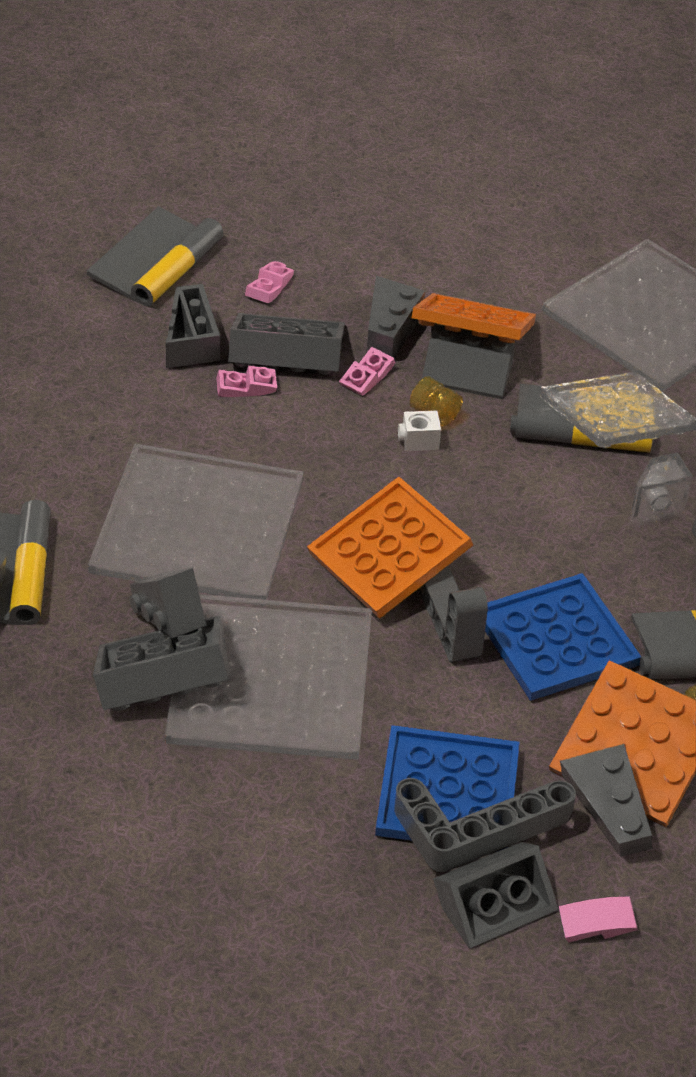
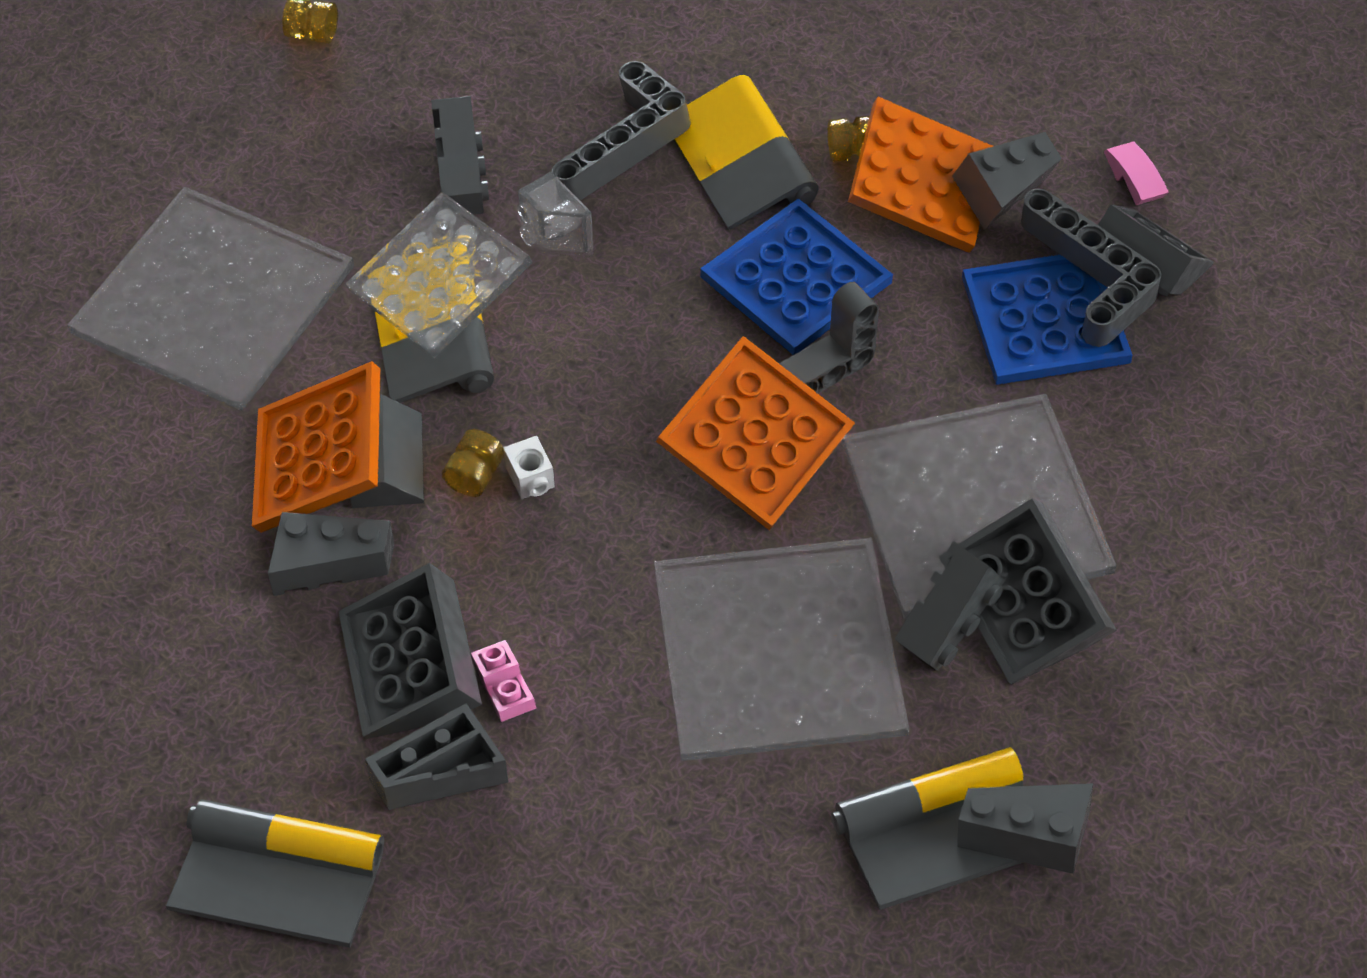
camera: 105 degrees left, 10 degrees up
bright pink slope [245,261,294,304] -> none
bright pink slope [339,347,395,396] -> none

